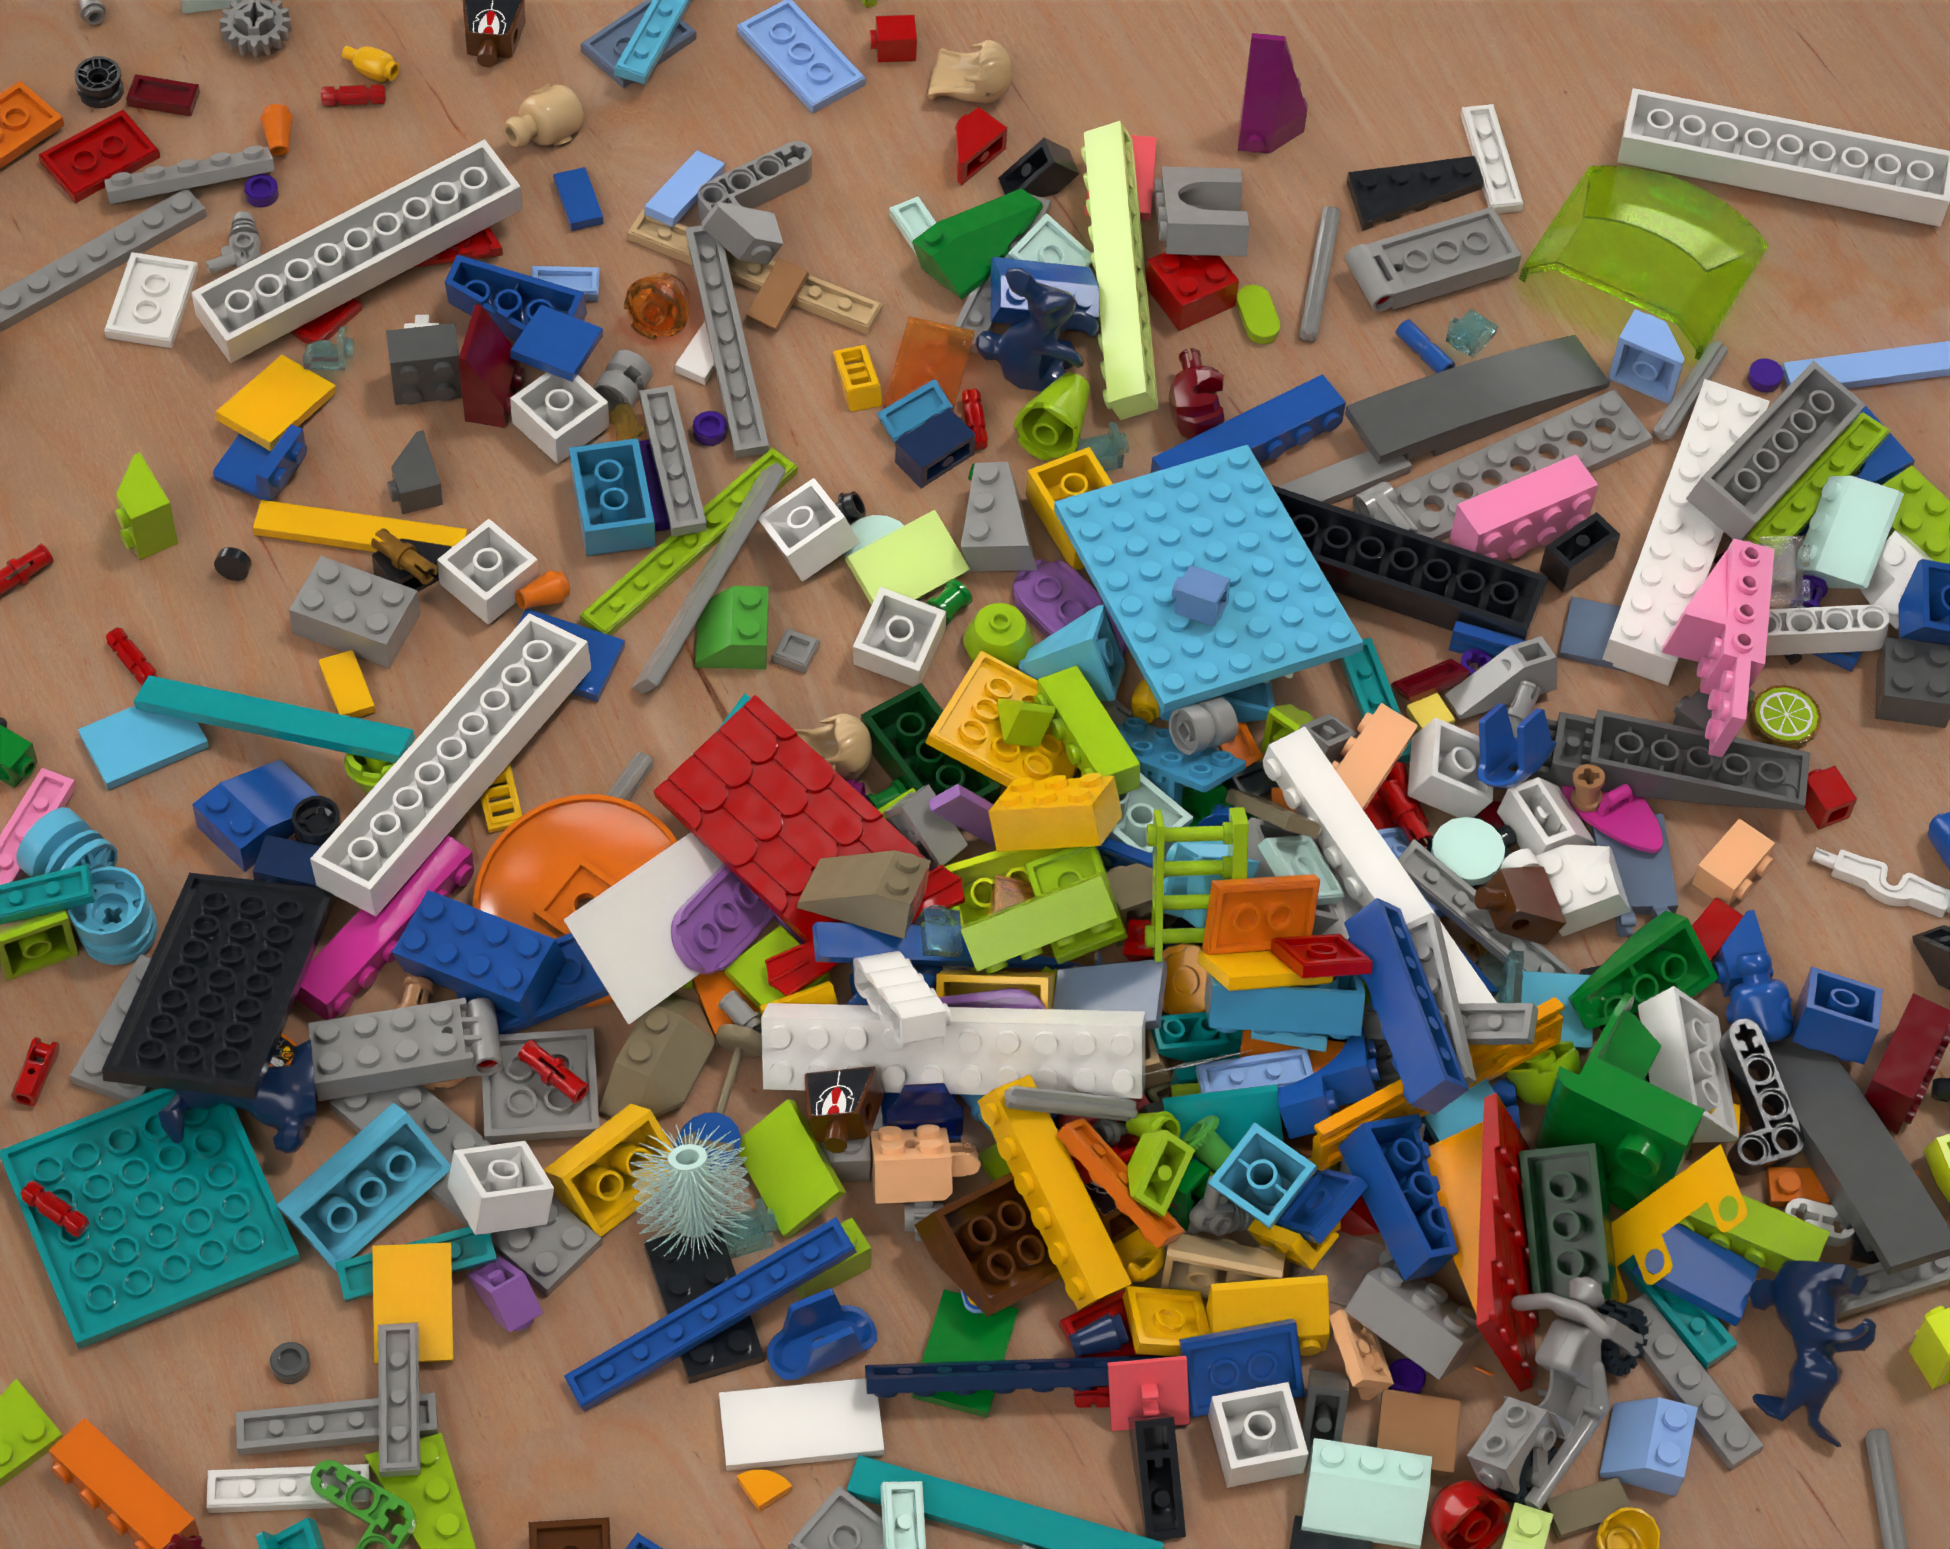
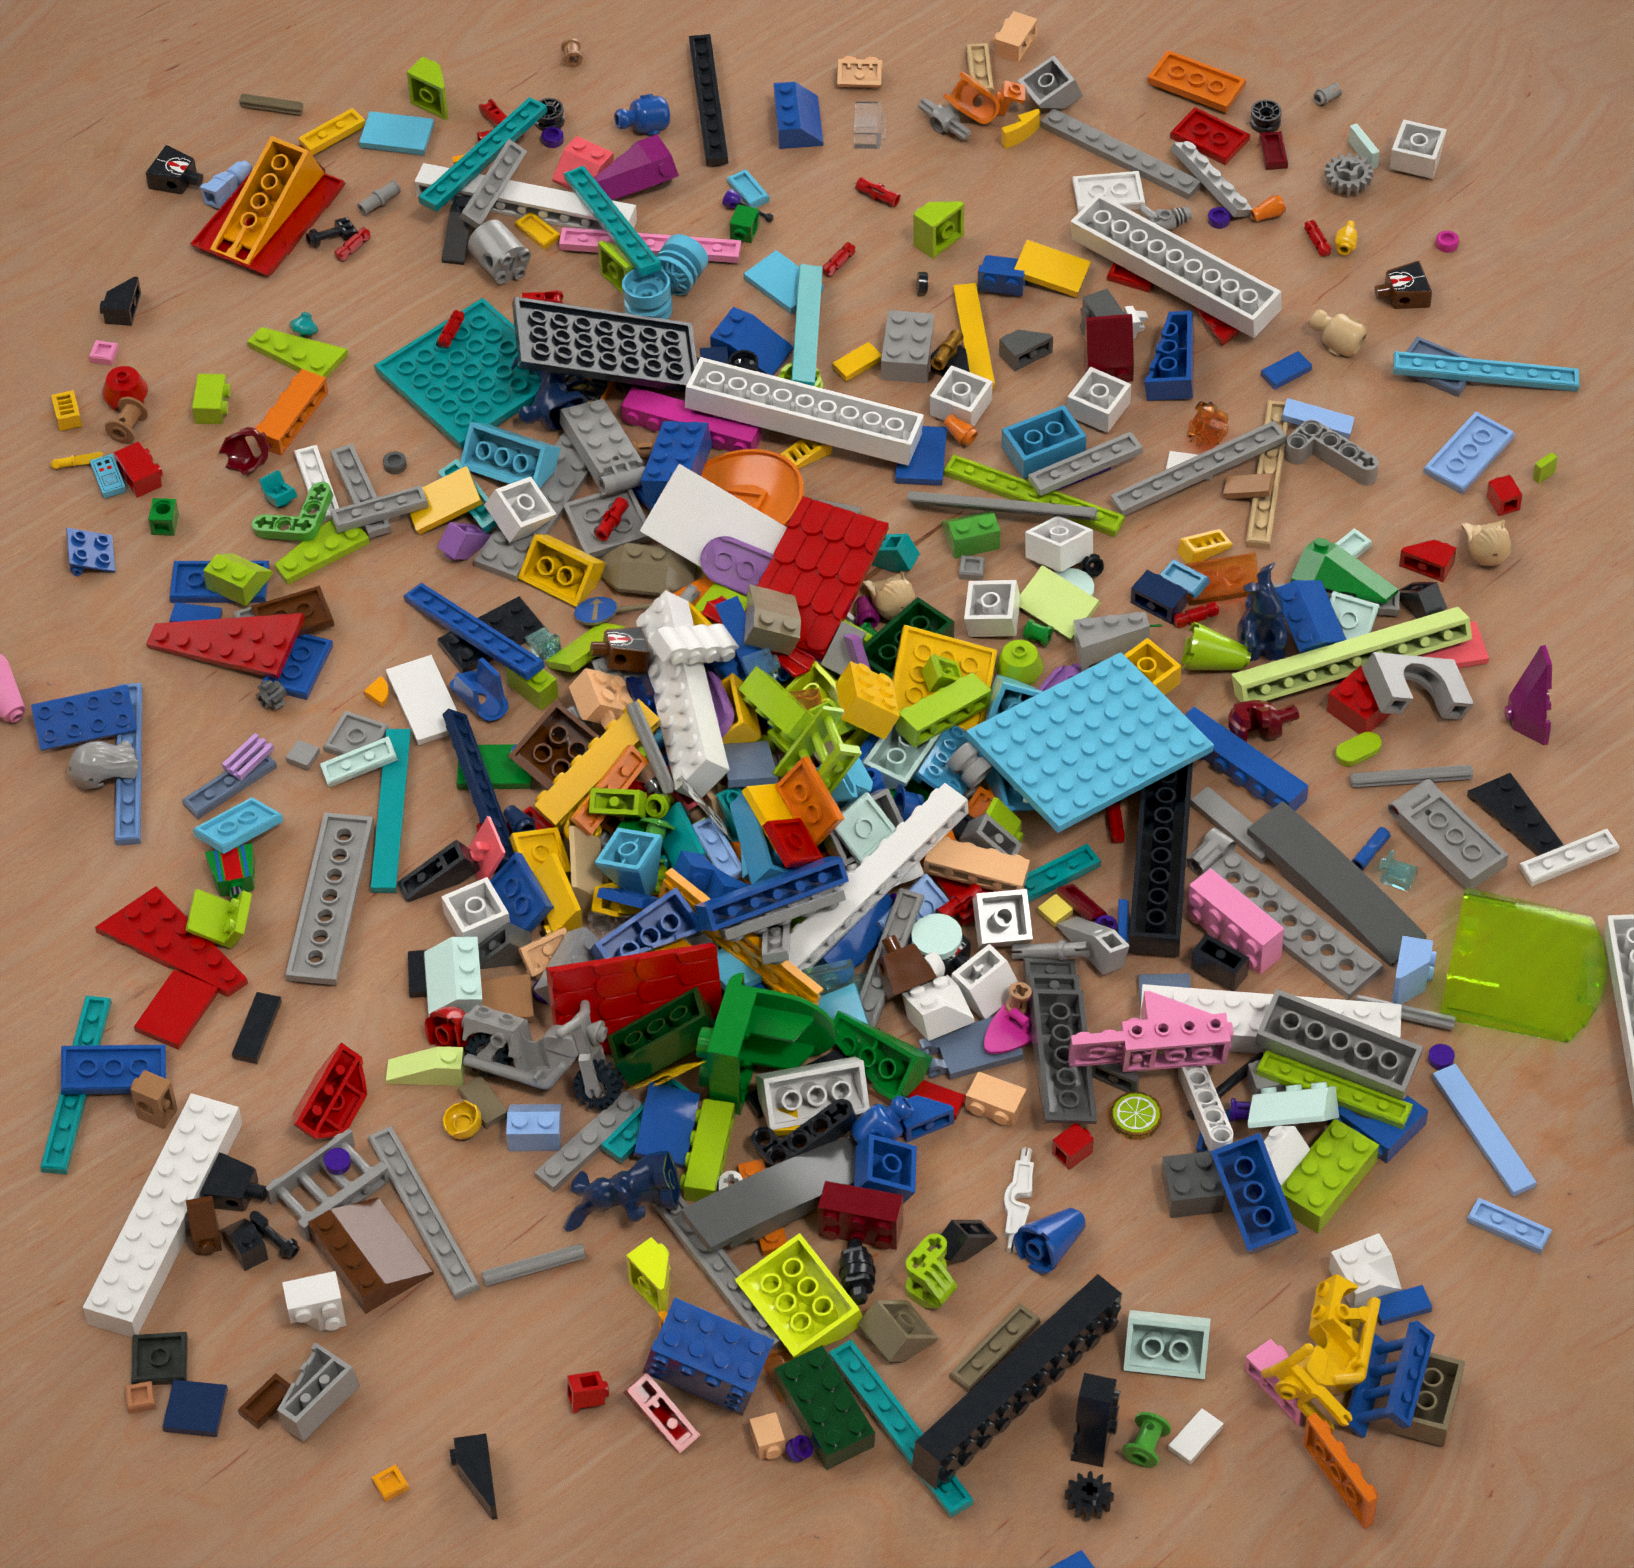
camera: 80 degrees right, 5 degrees down
clear light blue bracket [303,326,354,370] -> none
blue tile [510,305,603,382] -> none
light blue tile [532,266,600,301] -> none
light grey wheel [593,350,653,415] -> none
clear yellow piece [609,404,645,441] -> none
light aqua piece [630,1123,753,1261] -> none
dark purple tile [693,411,727,446] -> none
light grey slope [701,202,783,265] -> none
clear light blue bracket [1075,422,1129,471] -> none
medium blue brick [1172,565,1230,627] -> none
dark tan tile [1225,788,1321,838] -> none
blue piece [1477,703,1557,789] -> none
clear brick [1759,536,1810,609] -> none

